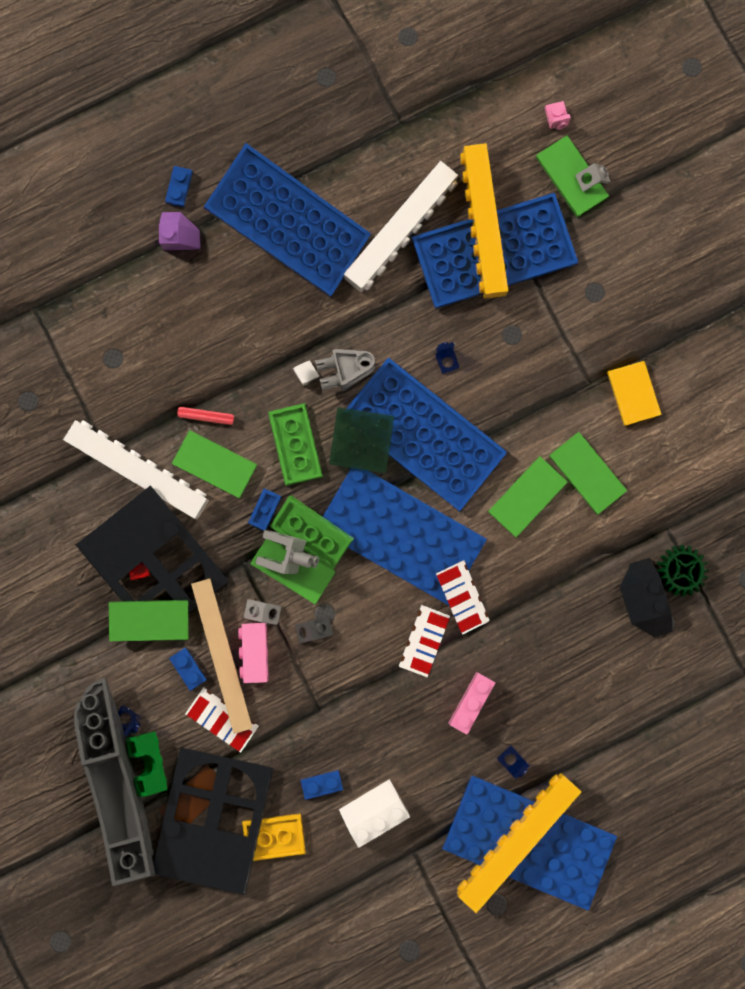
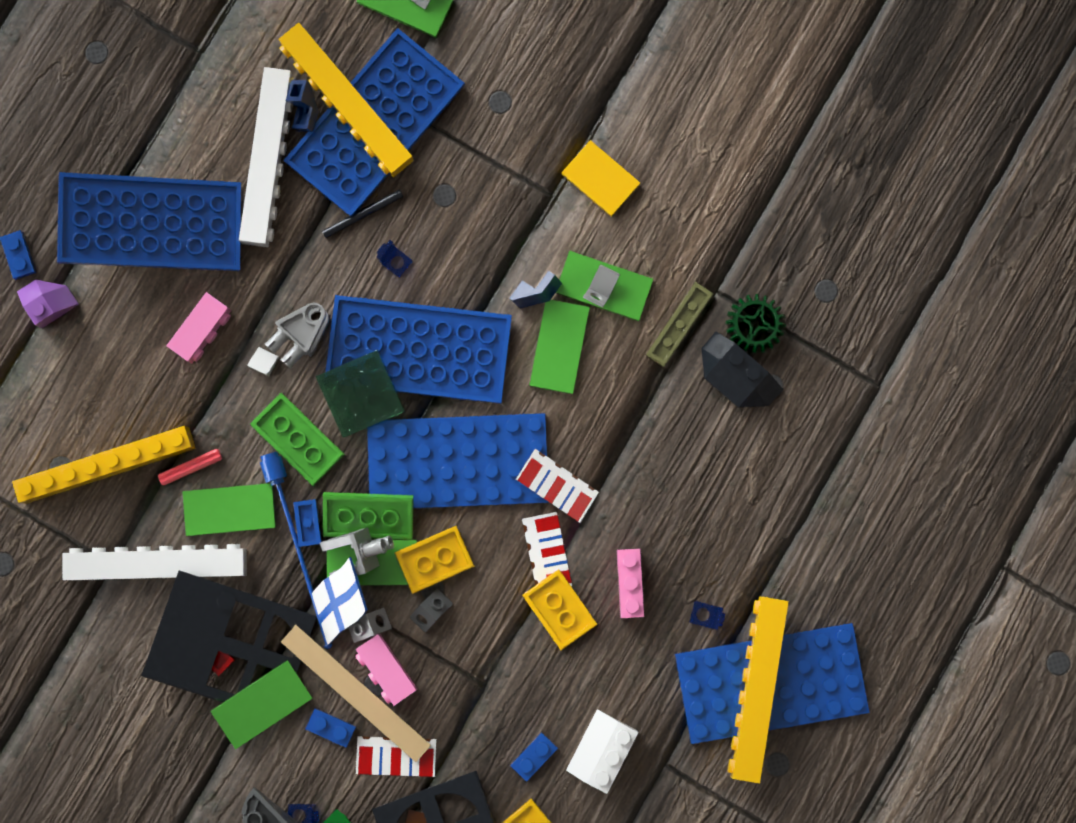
camera: 25 degrees left, 0 degrees up
none -> yellow brick [12,426,196,504]
none -> bright pink brick [166,292,231,364]
none -> flag [260,452,368,649]
none -> dark blue slope [285,80,319,132]
none -> black piece [322,189,403,238]
none -> yellow tile [394,525,474,594]
none -> slope [509,271,562,309]
none -> yellow tile [522,569,598,650]
none -> light grey bracket [583,265,620,308]
none -> olive tile [646,282,713,367]

